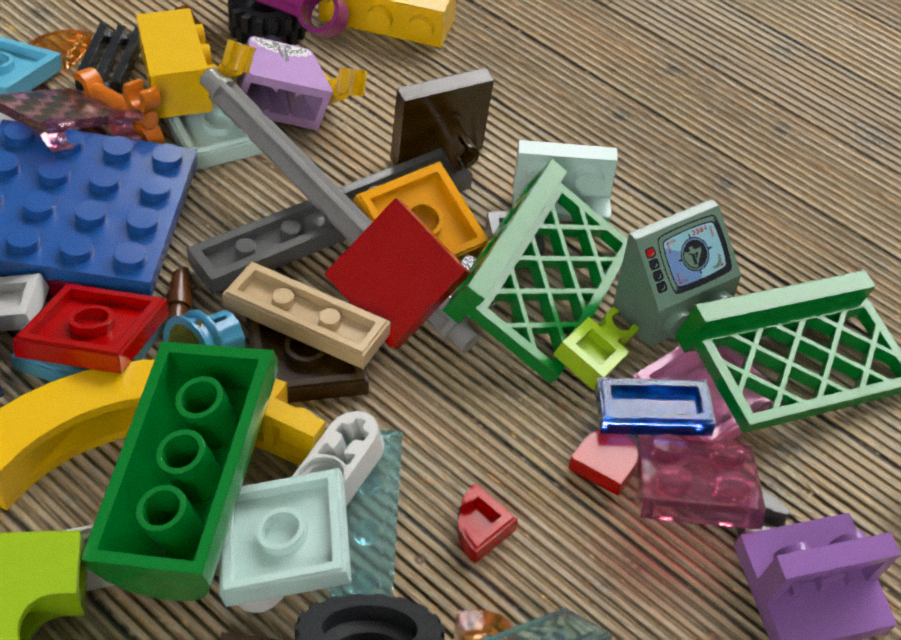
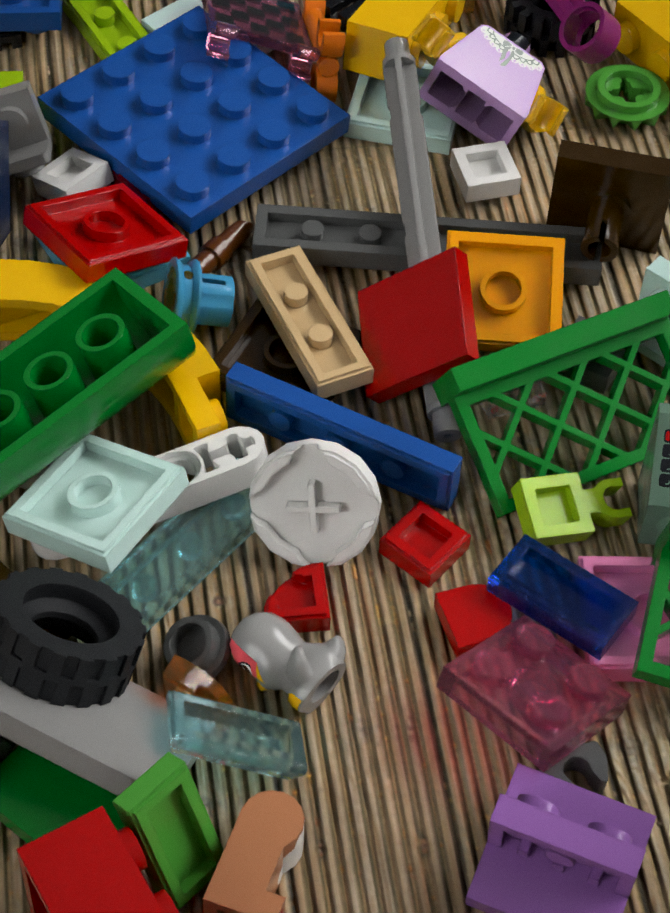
camera: 40 degrees right, 5 degrees up
none -> dark grey plate [163,614,231,684]
none -> blue tile [225,362,463,511]
none -> light grey animal [229,612,346,714]
none -> white tile [249,438,382,567]
none -> red tile [379,500,471,588]
none -> white plate [450,141,521,203]
none -> bright green gear [584,64,670,131]

